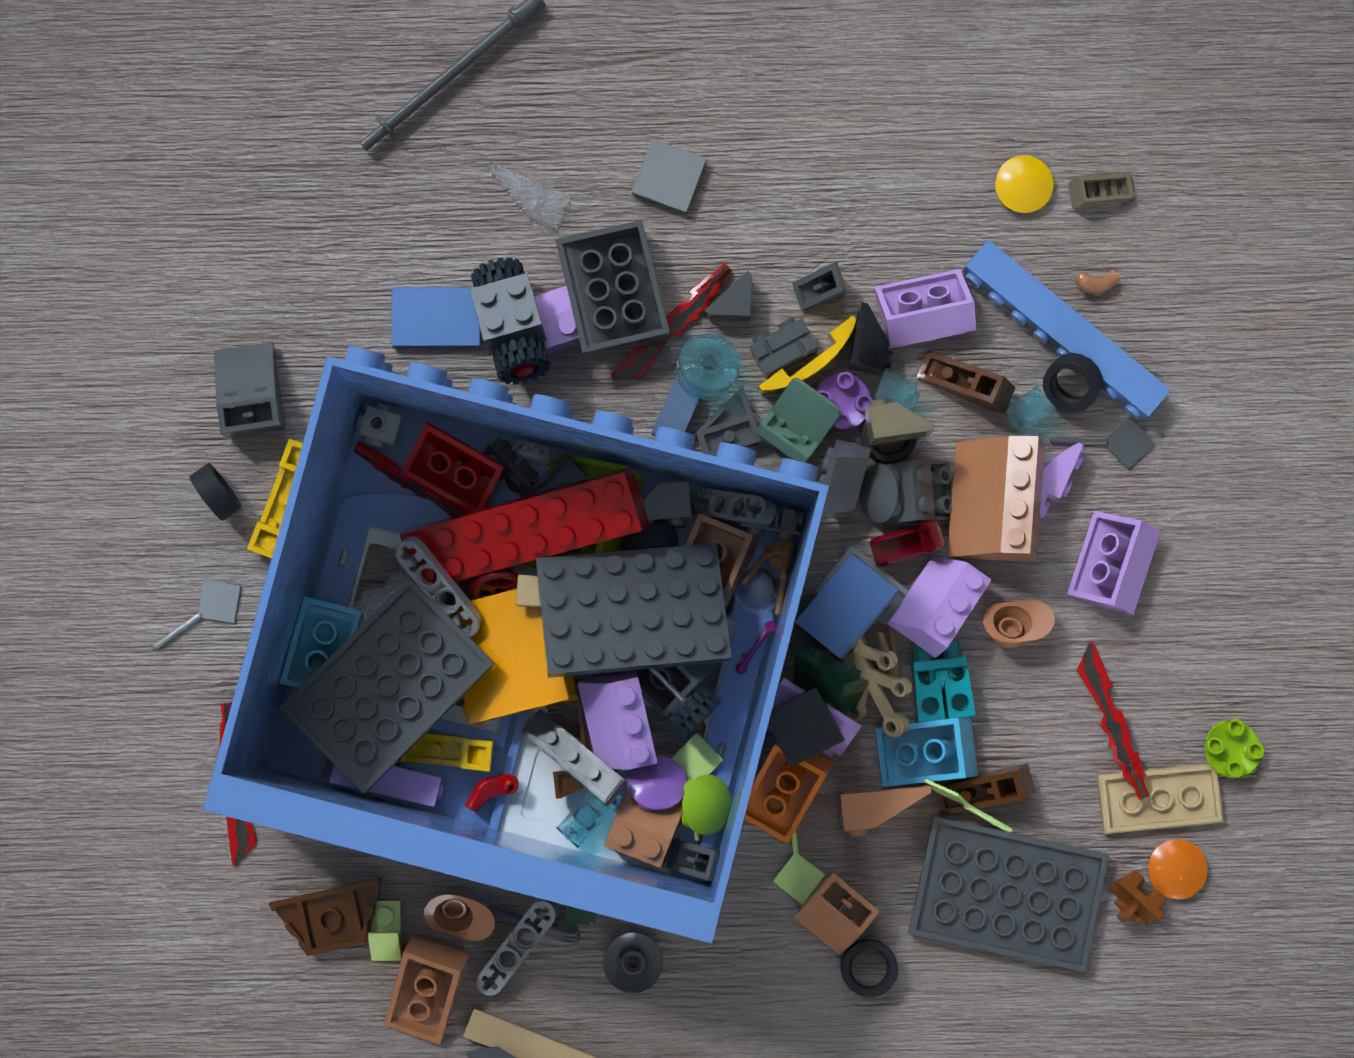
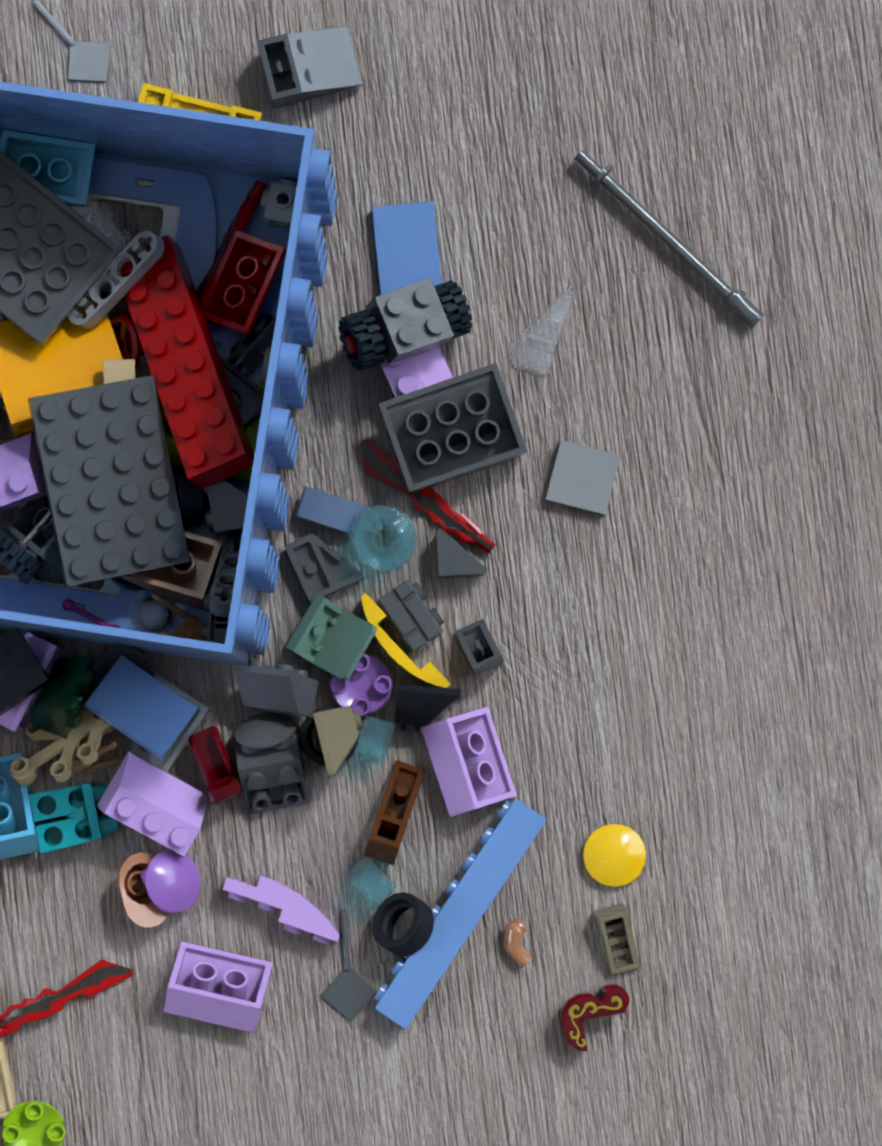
camera: 85 degrees right, 0 degrees up
black tyre [189,463,242,521] -> none
nougat slope [947,436,1045,561] -> none
none -> medium lavender dish [141,850,200,913]
none -> dark red animal [561,984,630,1051]

